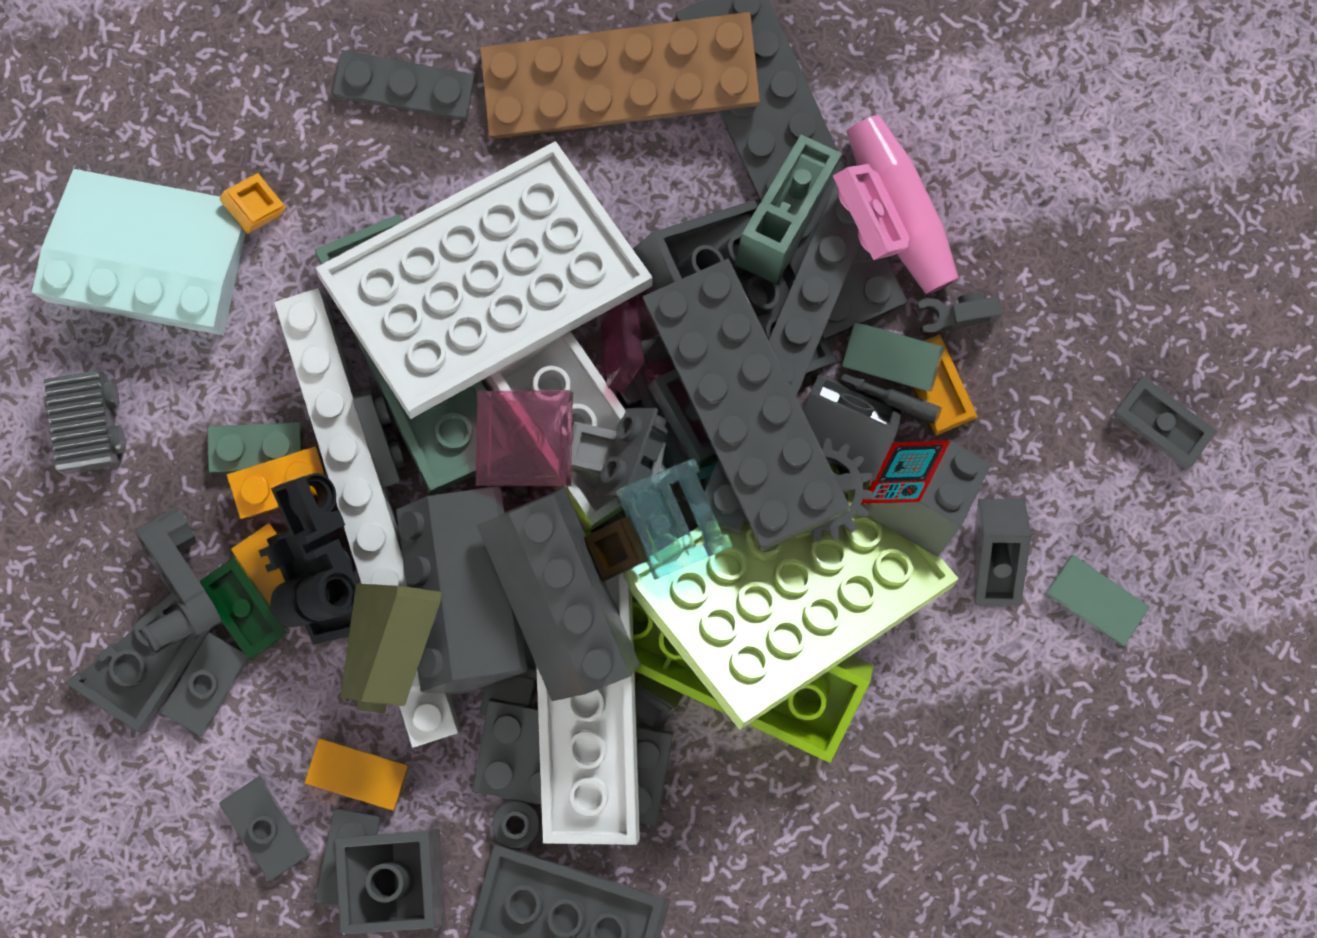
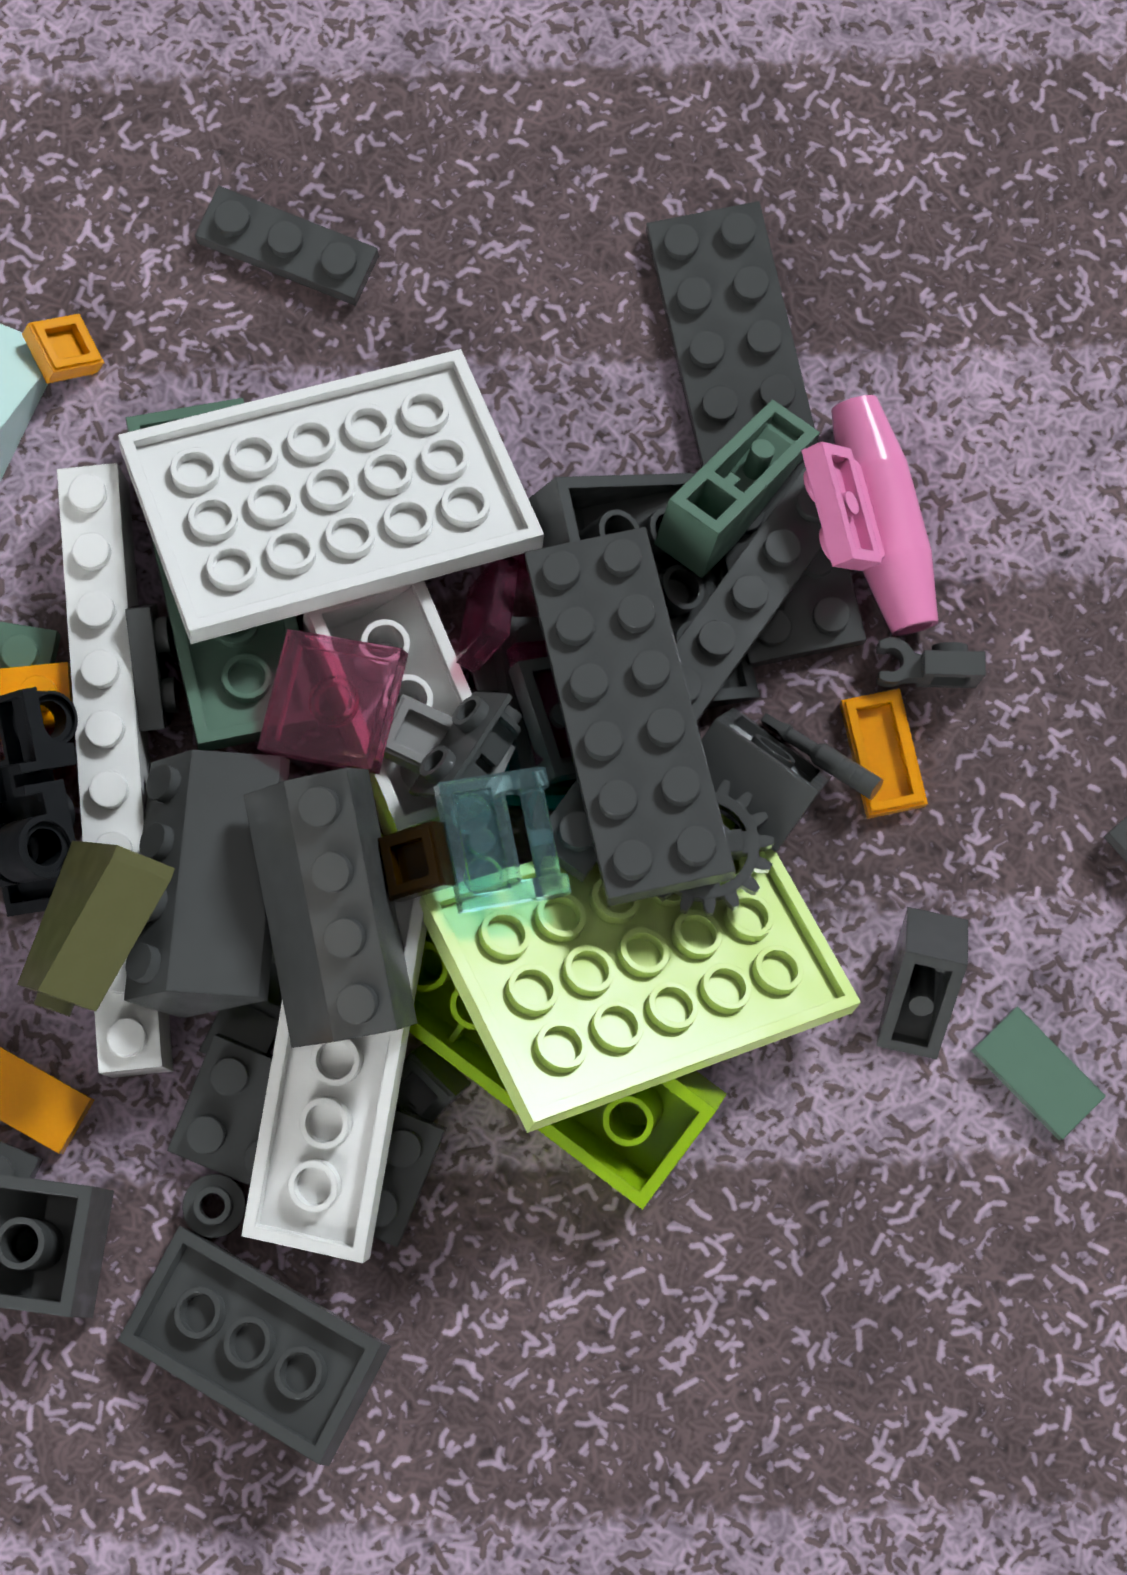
camera: 10 degrees right, 5 degrees down
medium nougat plate [480,12,761,139] -> none
sand green tile [842,322,945,392] -> none
dark grey slope [860,441,991,557] -> none

